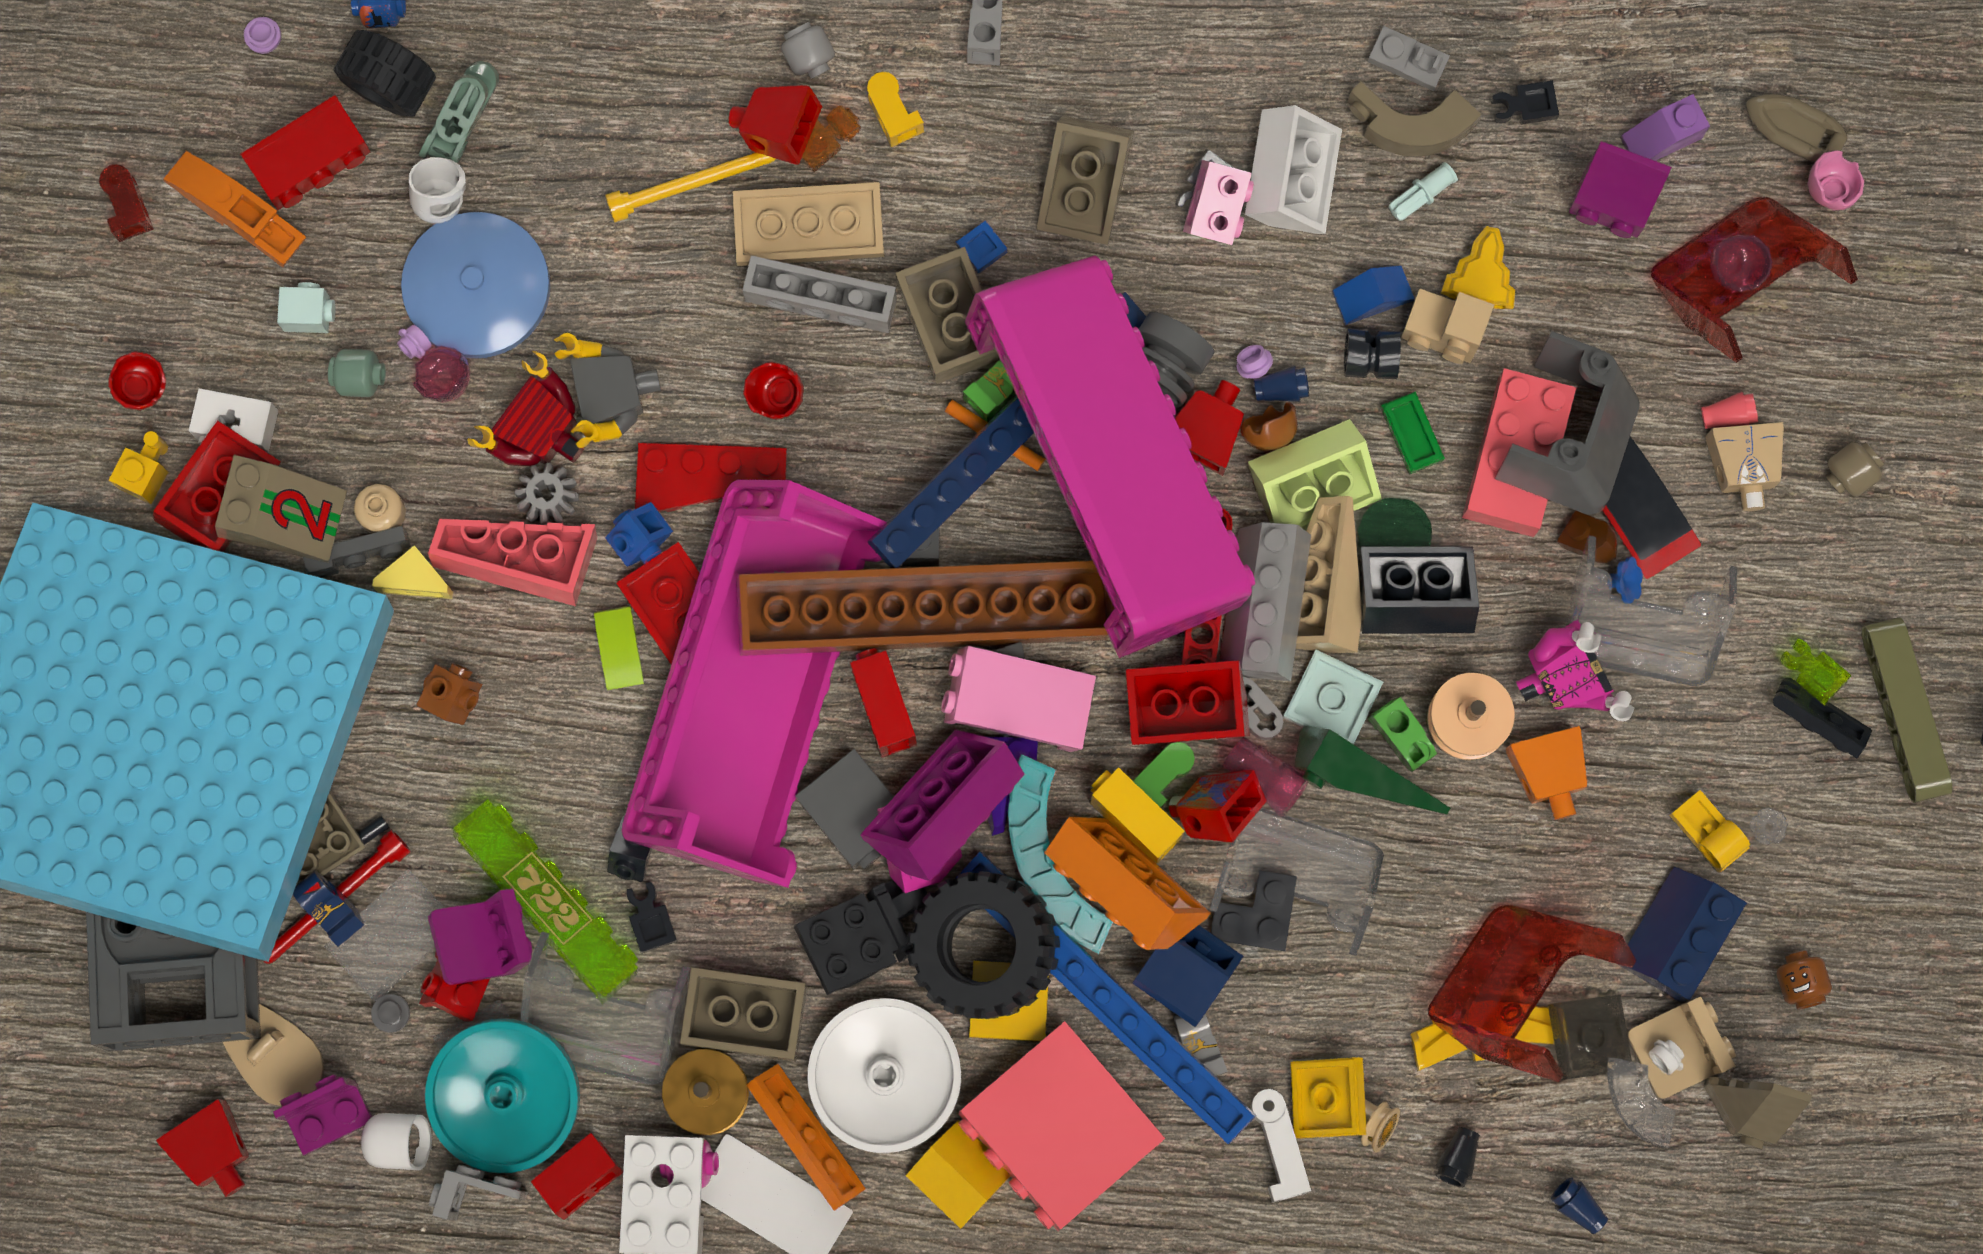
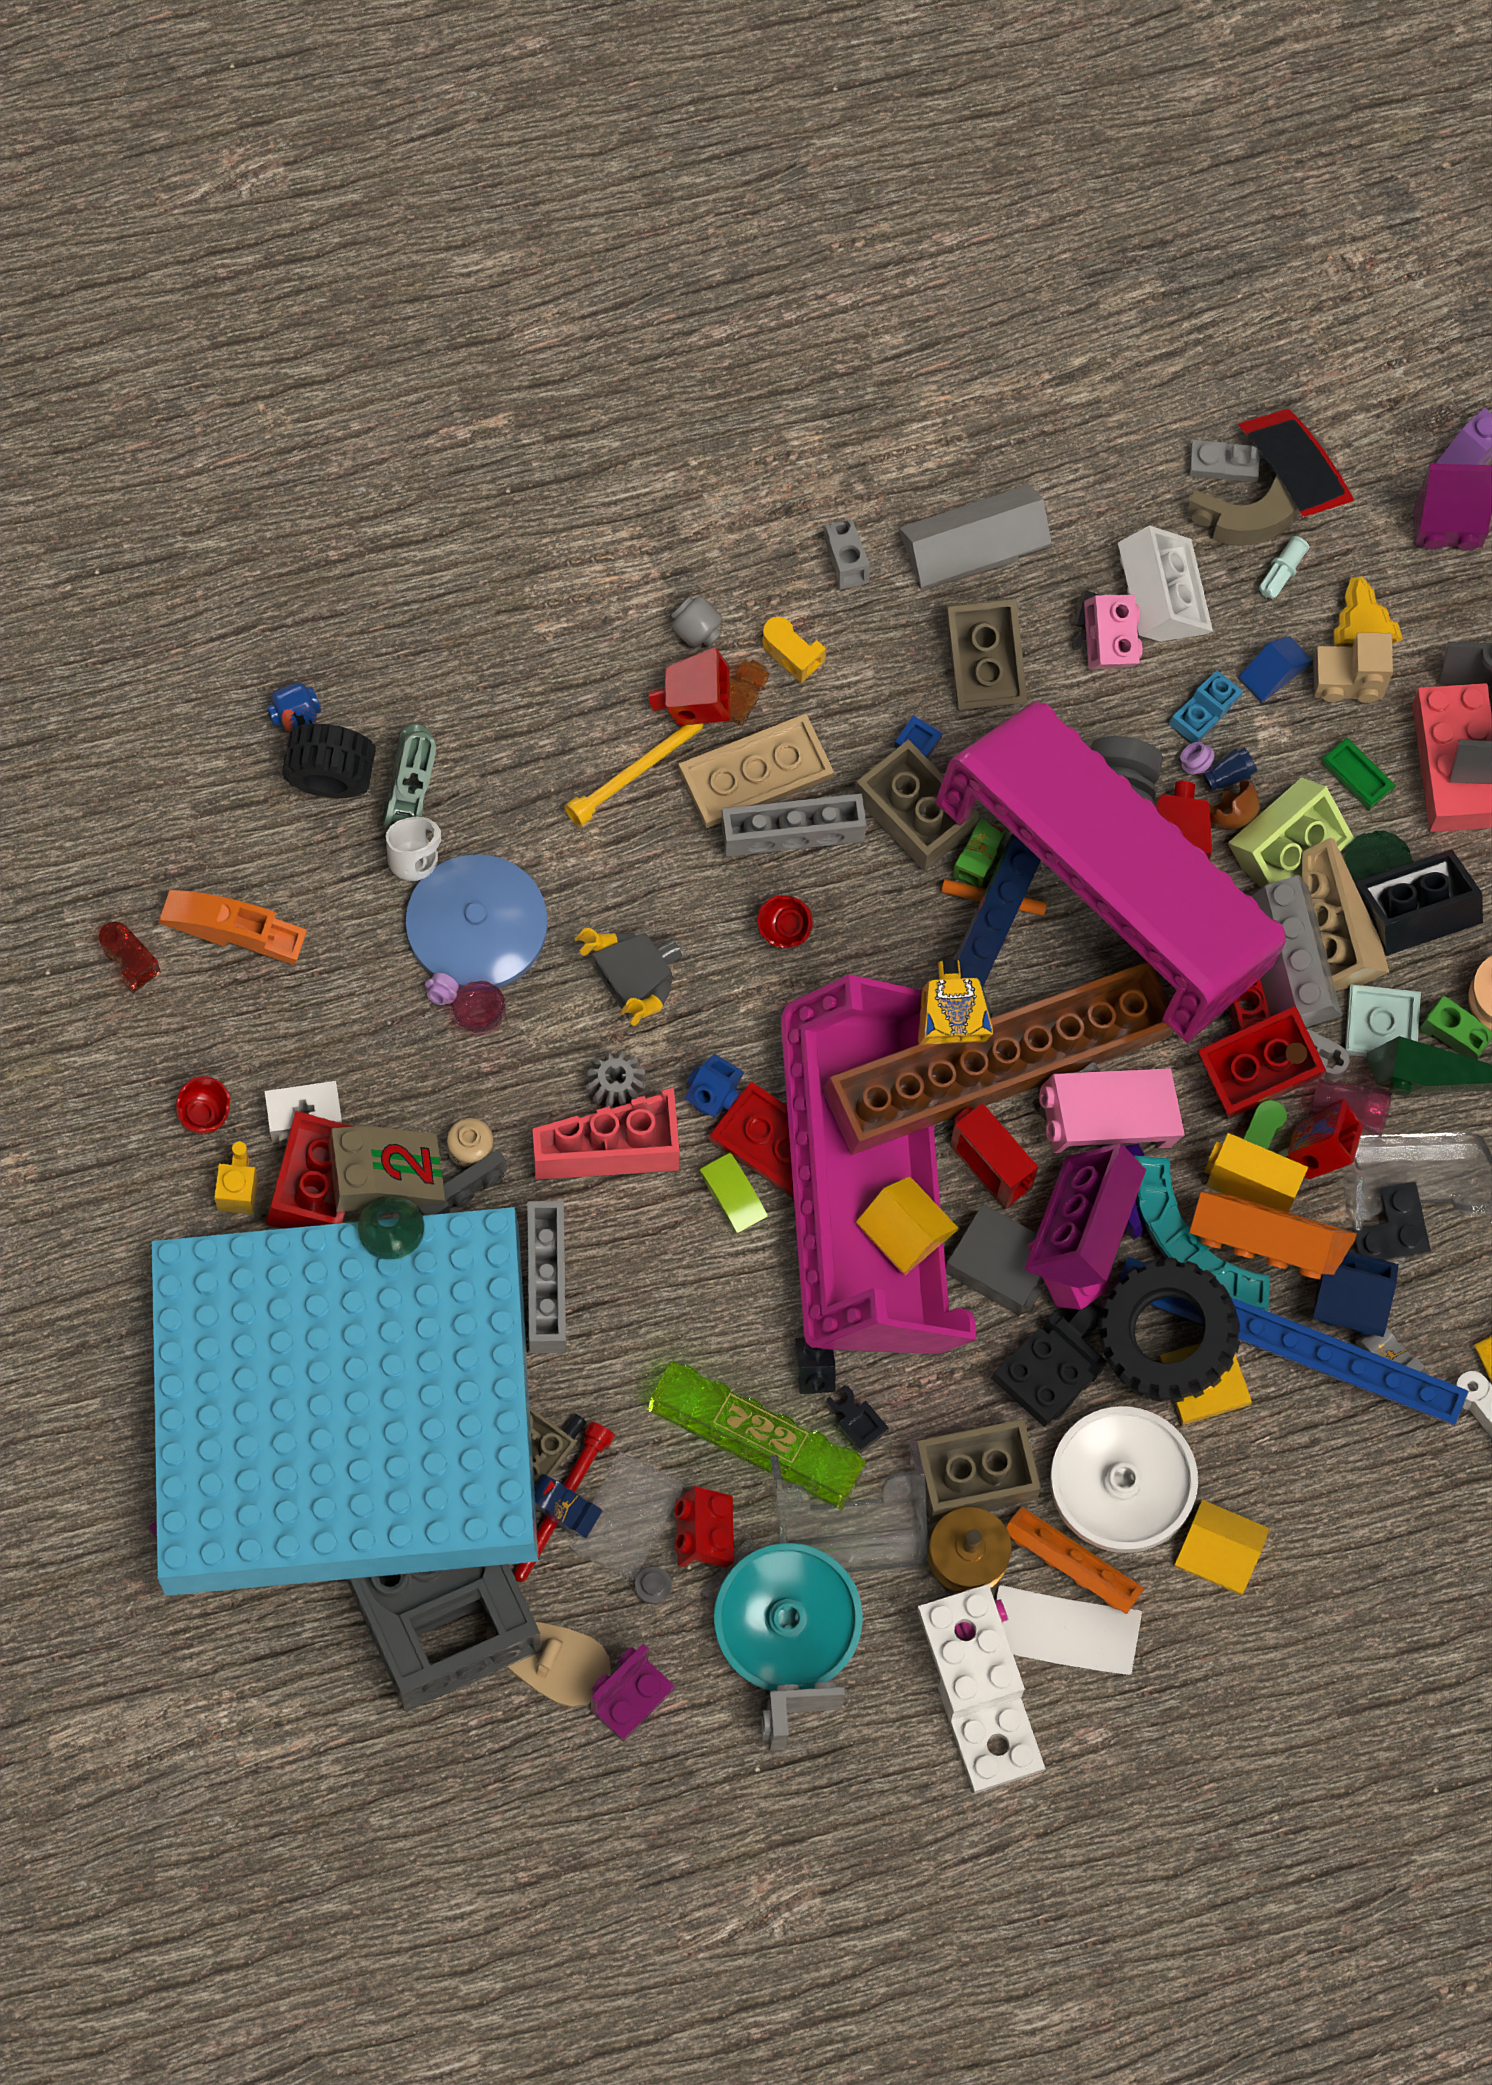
camera: 25 degrees left, 10 degrees down
red torso [156,1099,249,1197] -> none
red slope [240,95,371,210] -> none
lavender plate [244,17,281,54] -> none
light aqua brick [277,282,336,333] -> none
sand green head [328,349,386,398] -> none
white helmet [361,1113,432,1170] -> none
light yellow slope [372,545,453,599] -> none
dark orange brick [416,663,483,725] -> none
magenta bracket [428,889,533,985] -> none
dark red torso [467,351,585,466] -> none
red hinge [530,1133,623,1220] -> none
red wing [635,443,787,512] -> none
coral panel [958,1021,1165,1231] -> none
black wheel [1344,329,1401,380] -> none
black plate [1491,80,1559,125] -> none
none -> clear green piece [358,1195,425,1260]
none -> light grey brick [527,1201,566,1353]
none -> yellow slope [856,1176,958,1276]
none -> light grey slope [899,484,1052,590]
none -> torso [918,959,993,1045]
none -> dark azure slope [1169,670,1244,743]
none -> black sticker [1238,409,1354,517]
none -> reddish brown sticker [1286,1043,1307,1064]

